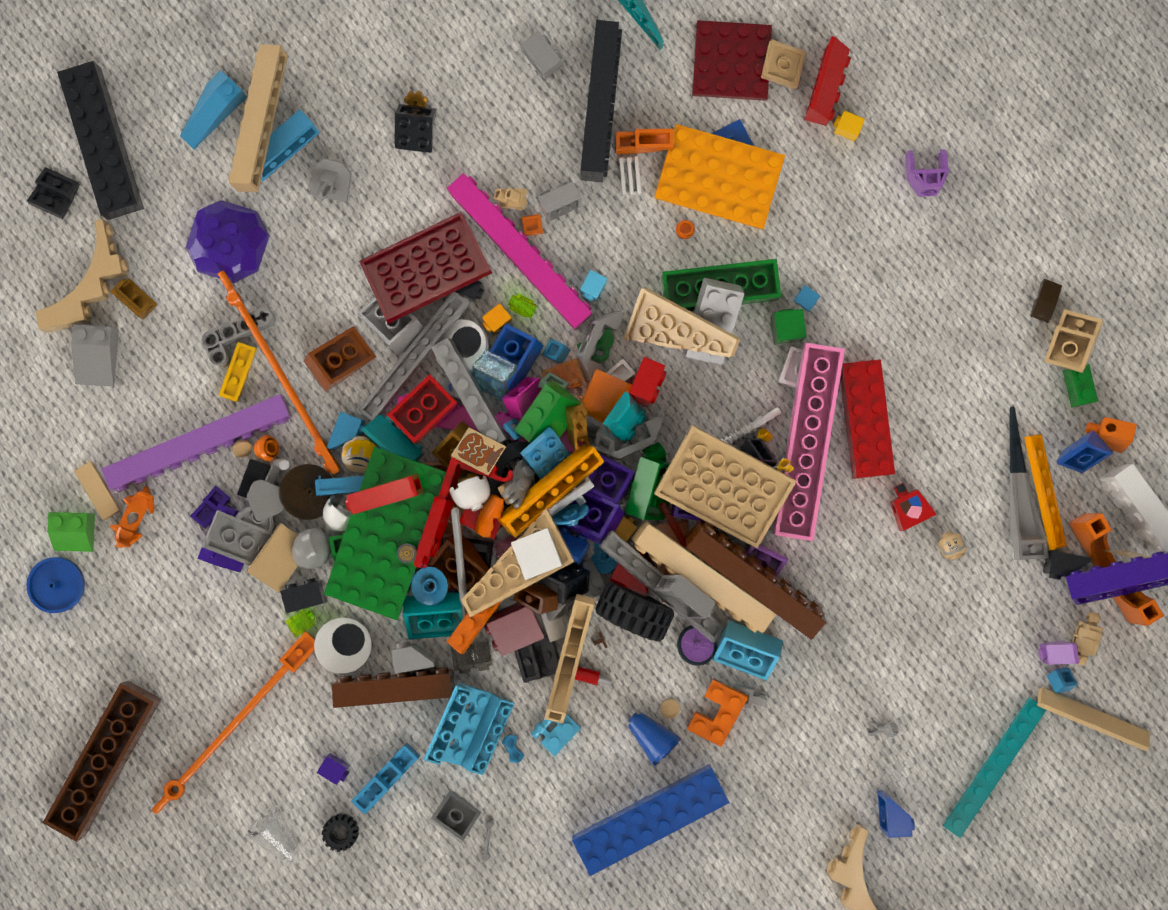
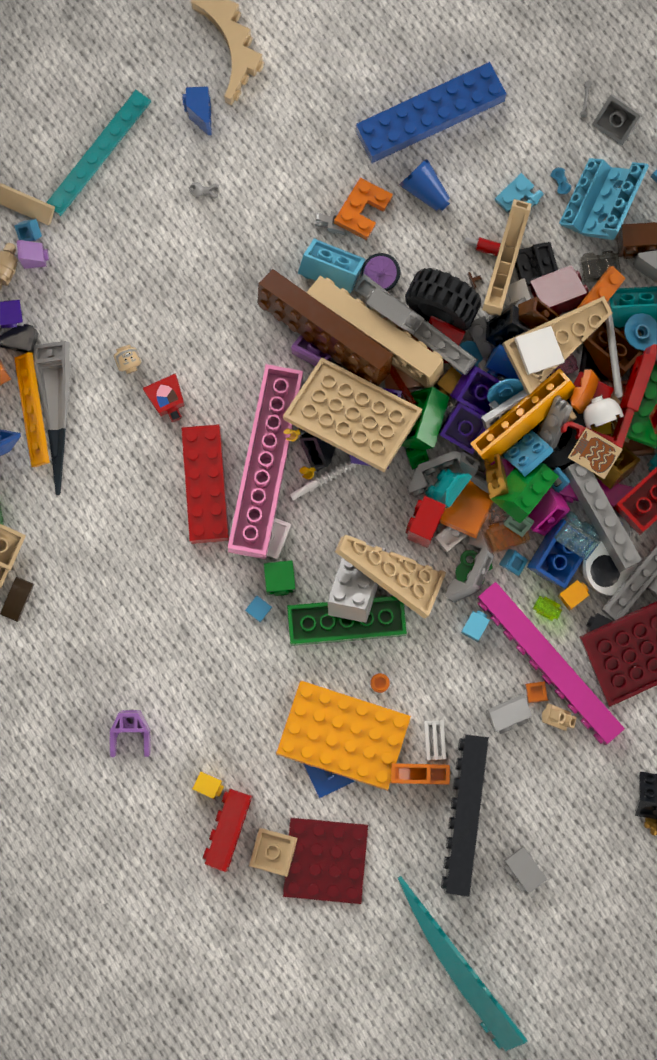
camera: 175 degrees left, 5 degrees down
tan piece [660,699,680,719] -> none

